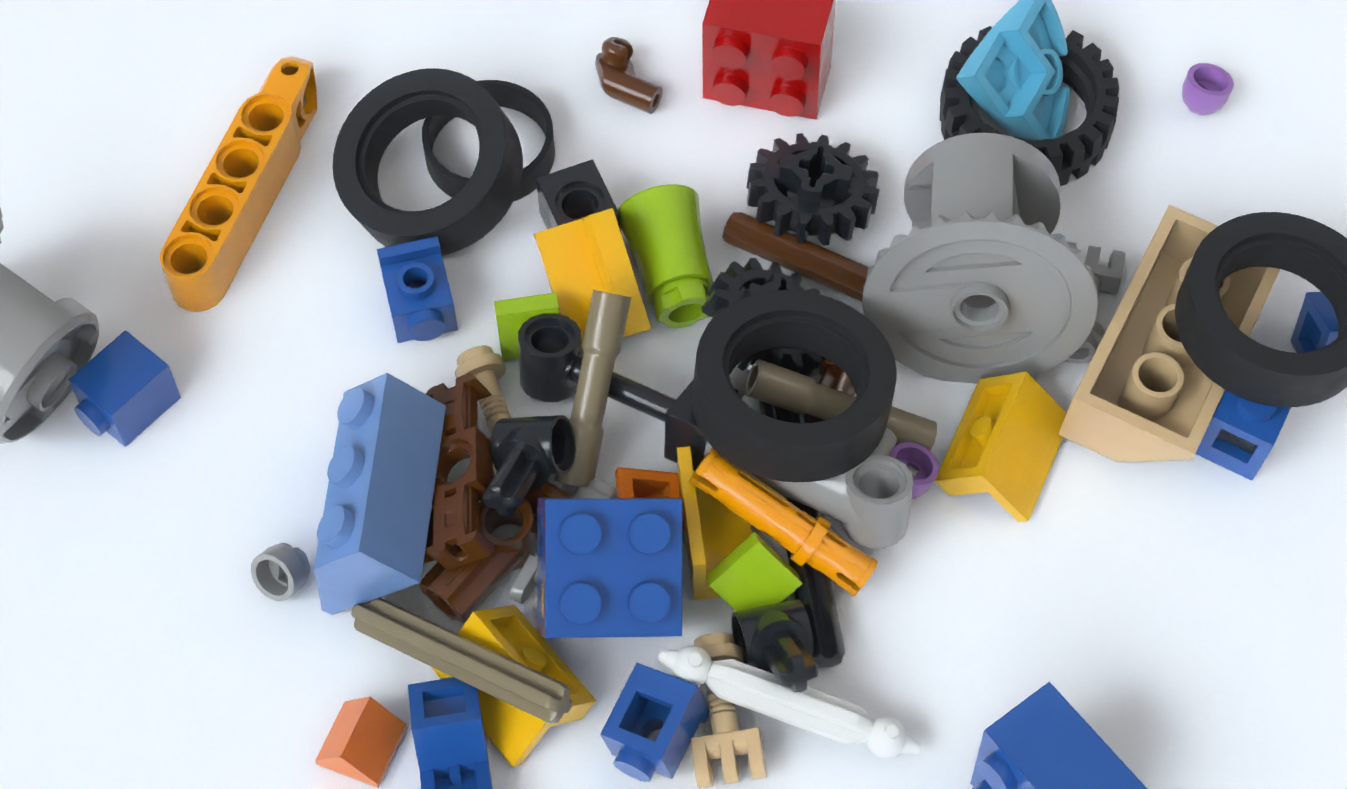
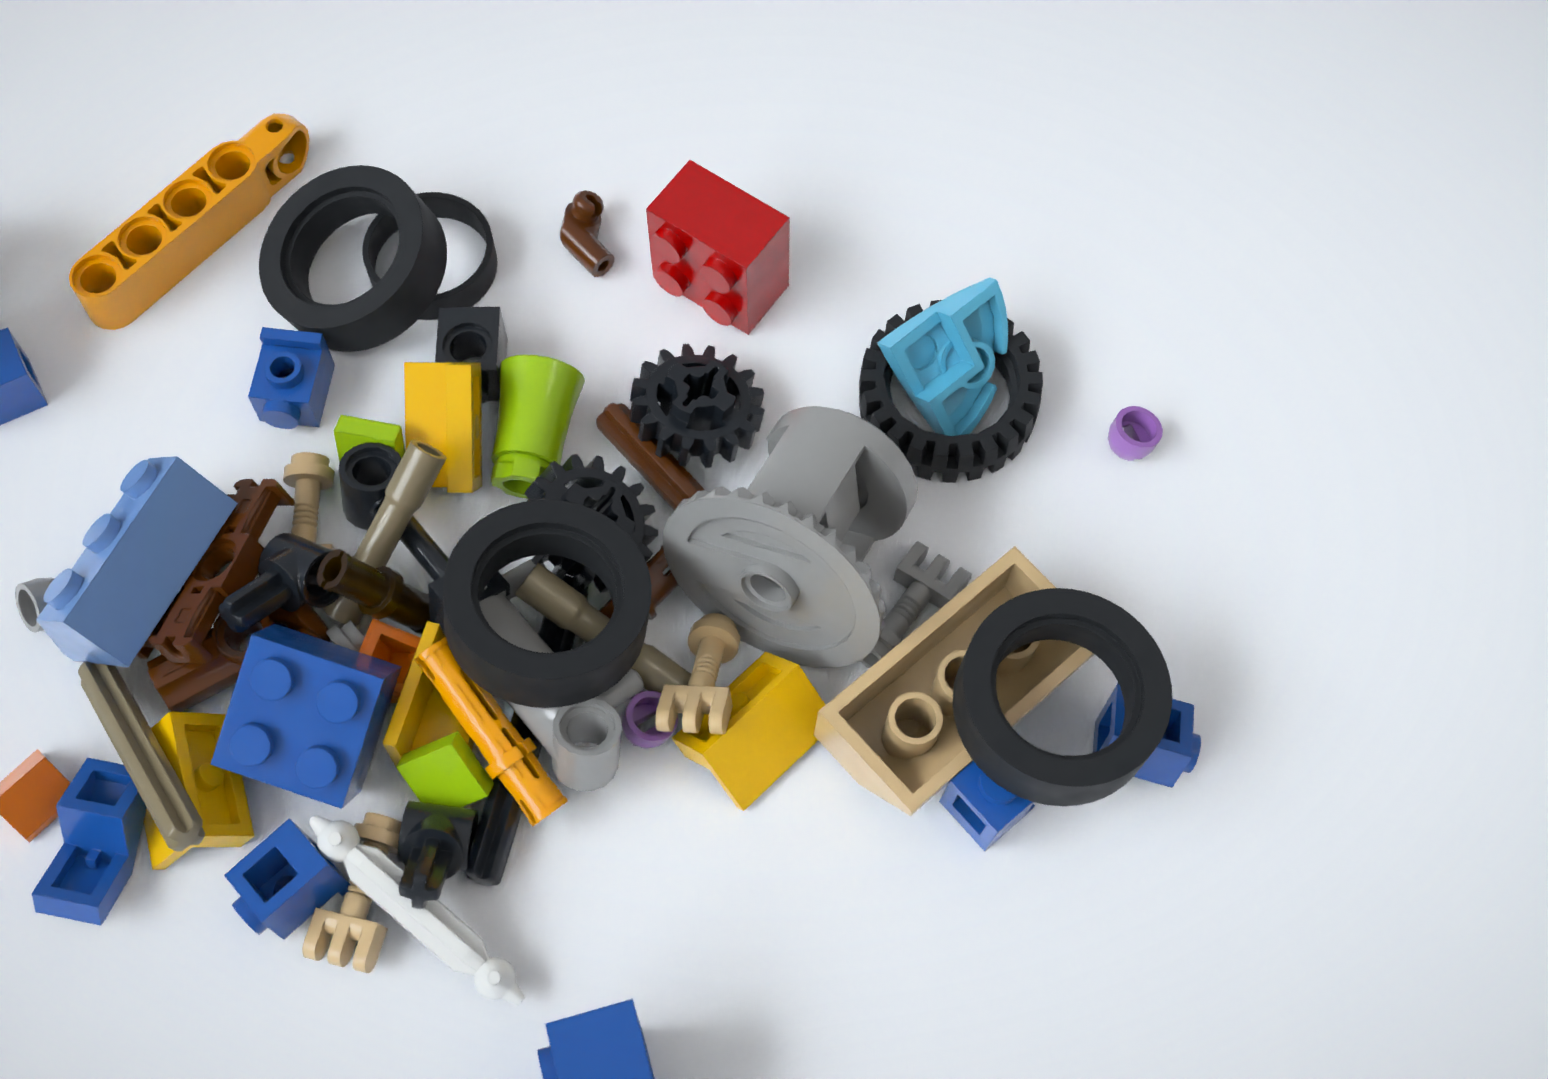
camera: 20 degrees right, 5 degrees up
none -> dark brown pin [317,549,430,635]
none -> tan hinge [655,613,741,734]

